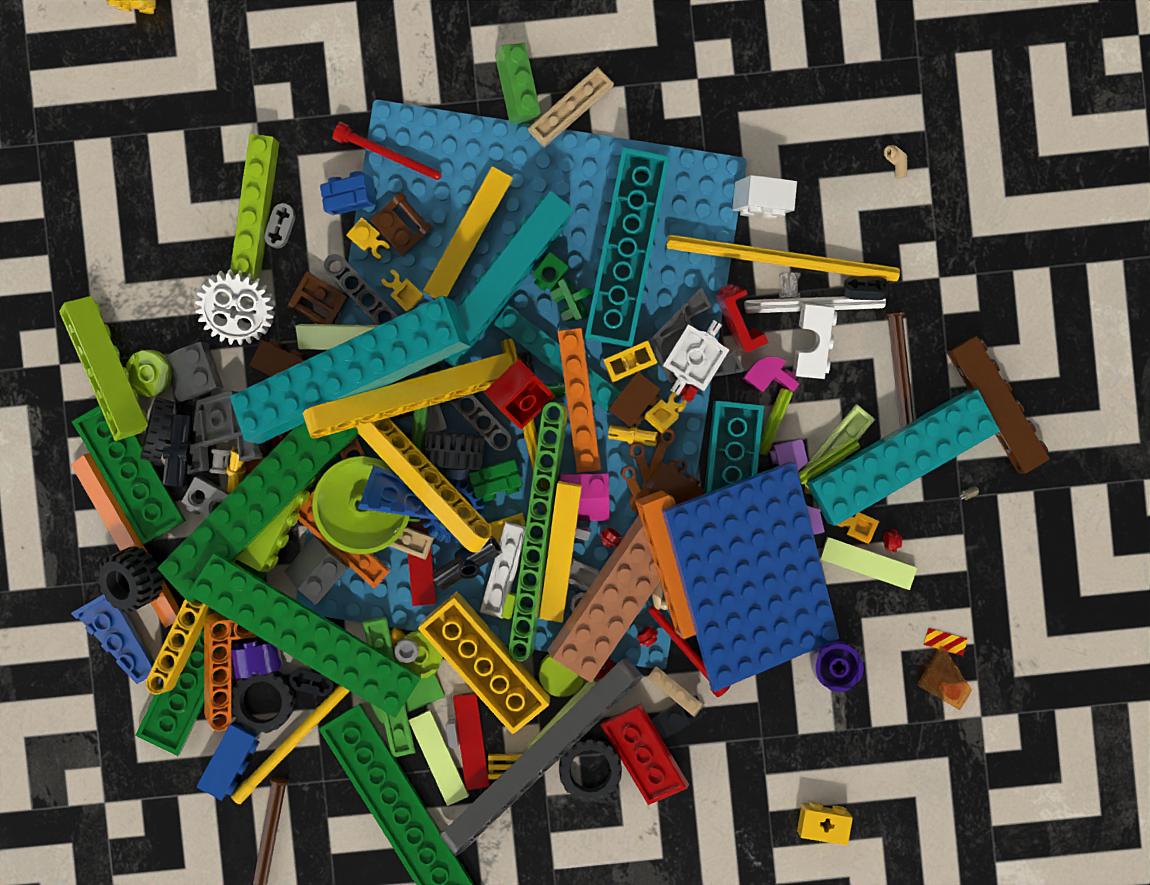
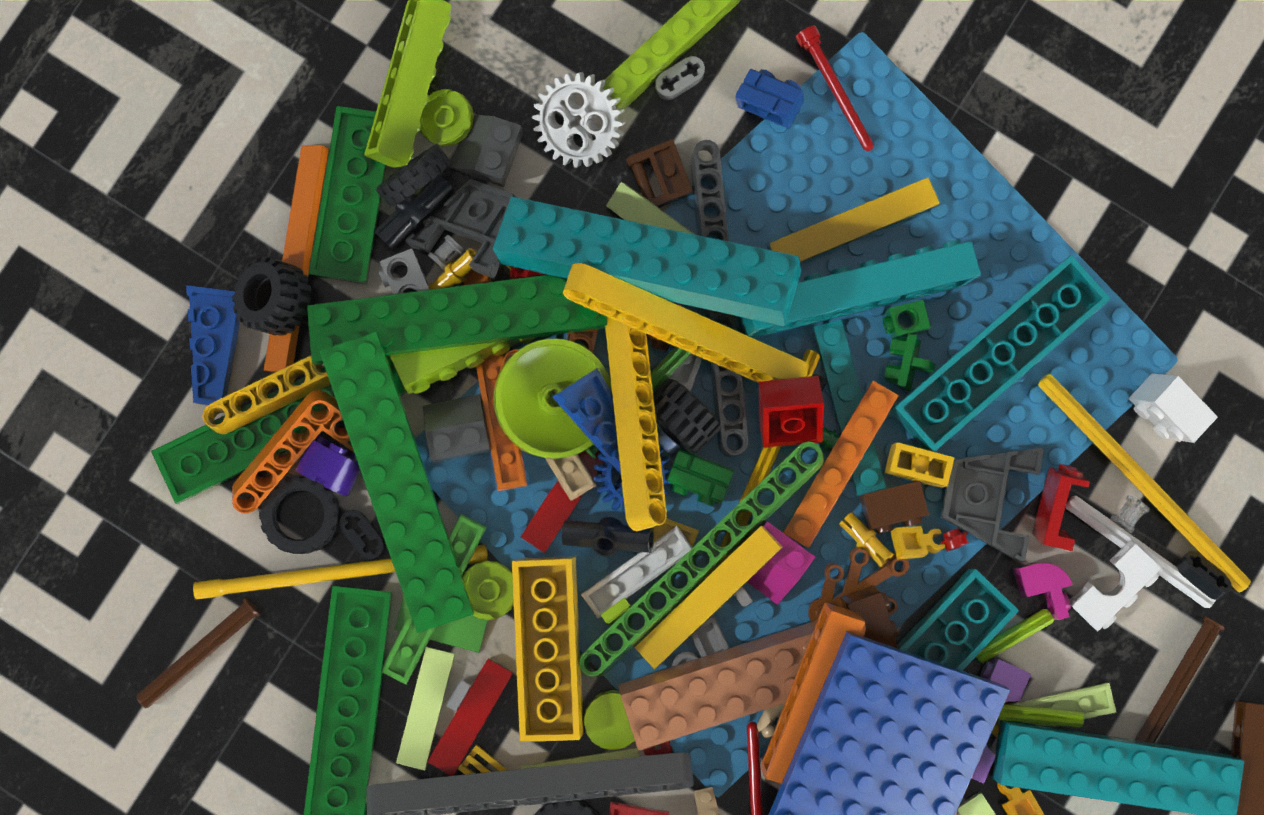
camera: 35 degrees right, 5 degrees down
blue brick [197,721,260,801] -> none
reddish brown brick [249,339,306,377] -> none
yellow plate [346,217,391,260] -> none
reddish brown plate [370,192,434,257] -> none
yellow plate [381,270,424,312] -> none
light grey tile [395,638,419,663] -> none
bright green brick [495,43,541,124] -> none
tan tile [528,66,614,148] -> none
red plate [600,527,622,548] -> none
red plate [636,625,658,647] -> none
white plate [663,320,729,395] -> none

